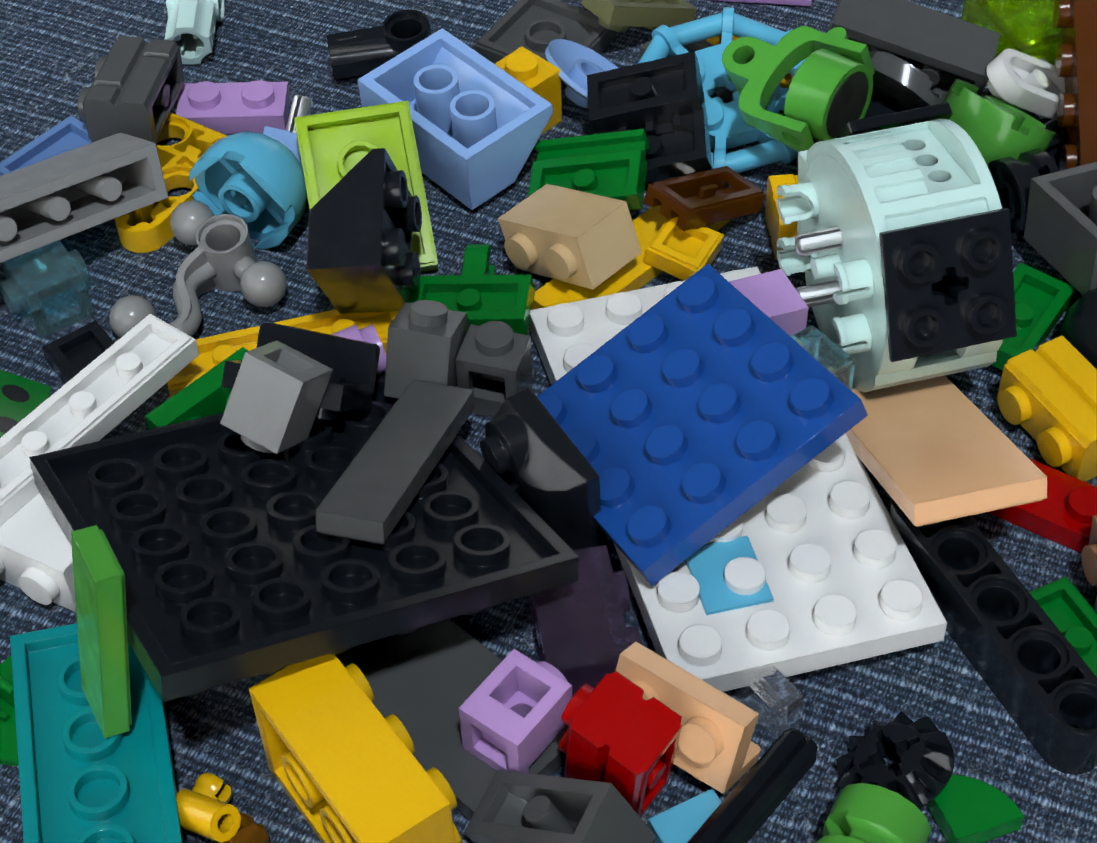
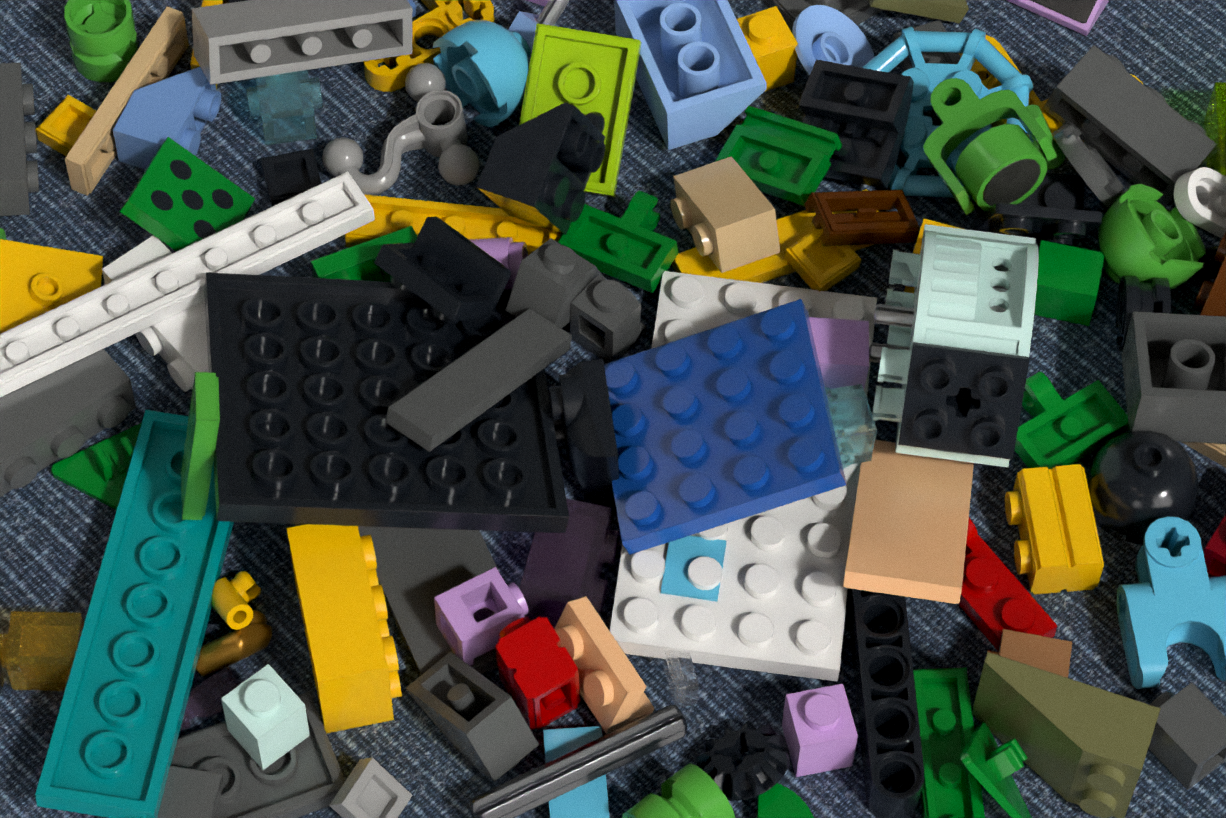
camera: 20 degrees right, 10 degrees up
light grey brick [220,340,333,454] -> none
none -> lavender brick [782,684,858,777]

